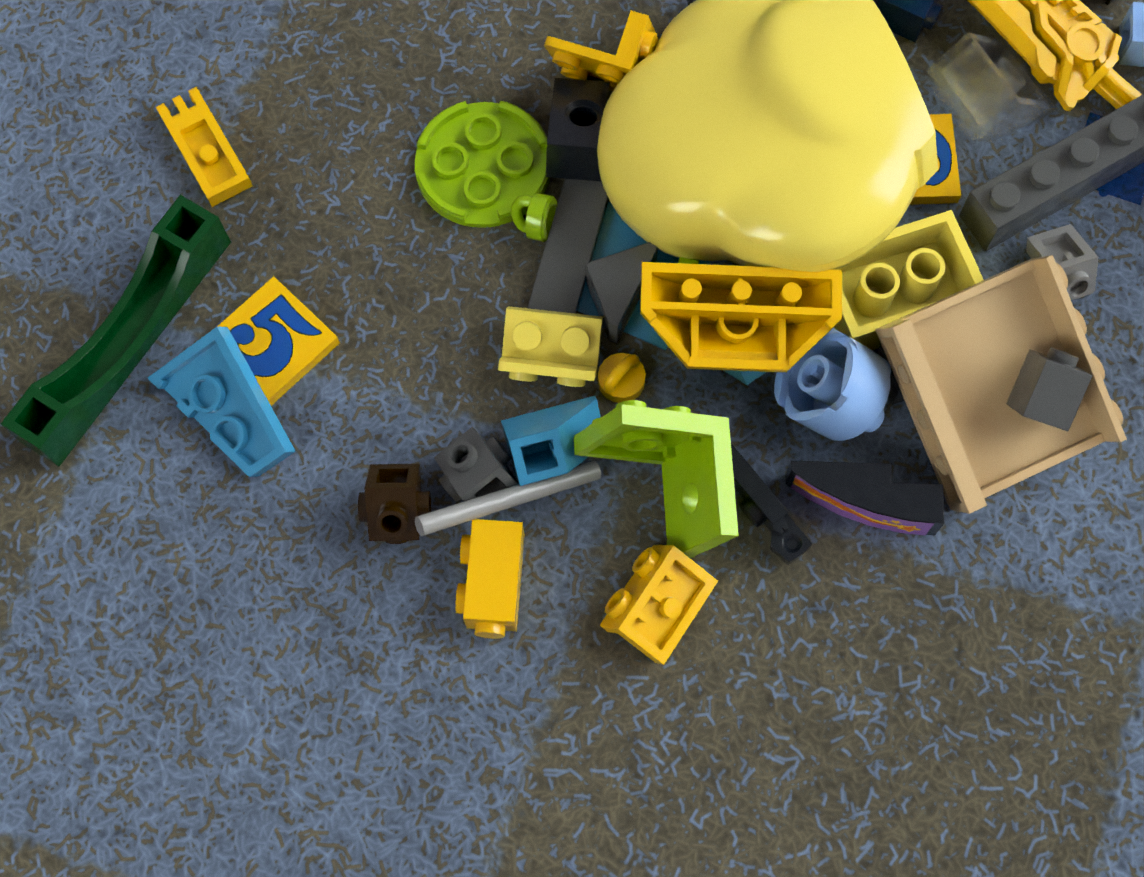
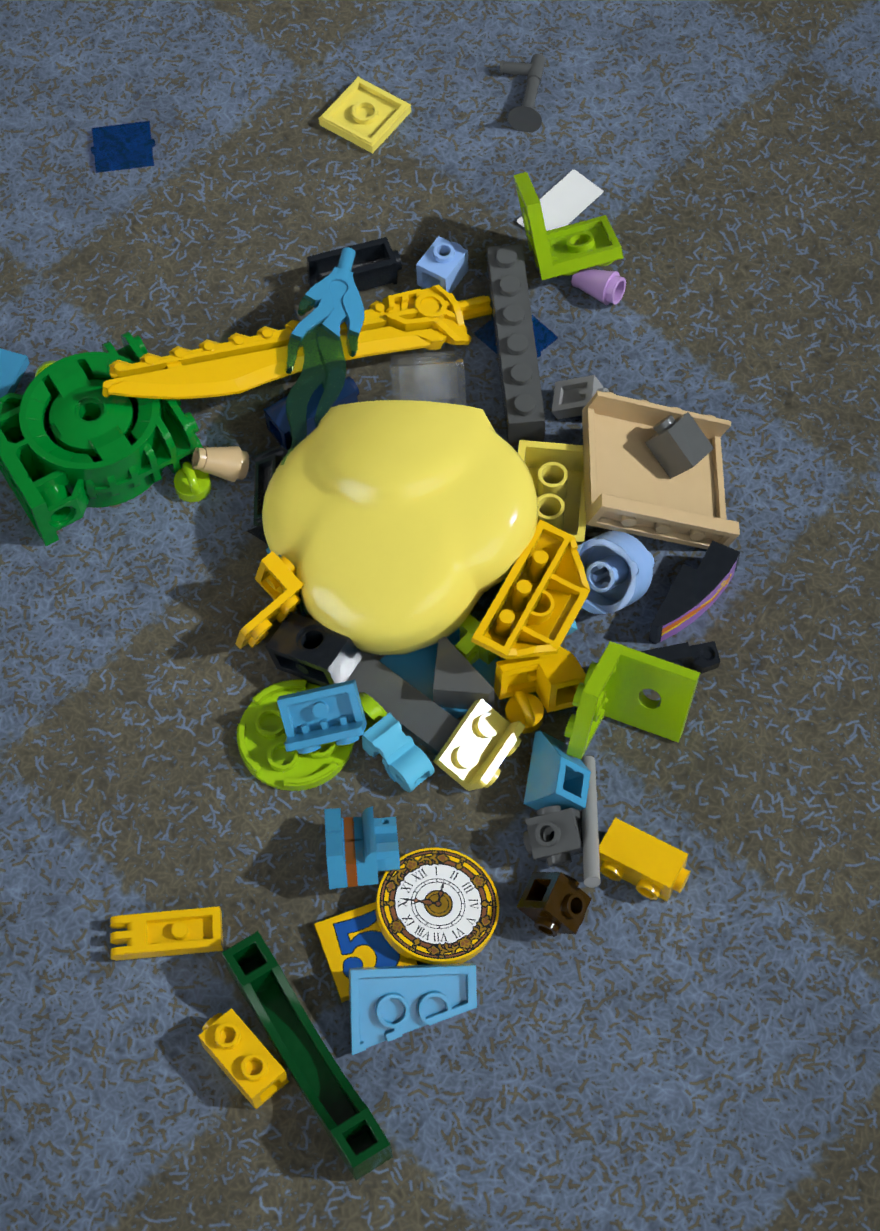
camera: 65 degrees left, 10 degrees down
yellow bracket [600,545,718,665] -> none
none -> yellow brick [198,1008,289,1109]
none -> dark azure bracket [277,679,367,754]
none -> dark azure hips [324,806,400,889]
none -> medium azure leg [362,713,435,793]
none -> tile [375,847,499,965]
none -> yellow brick [494,646,586,713]

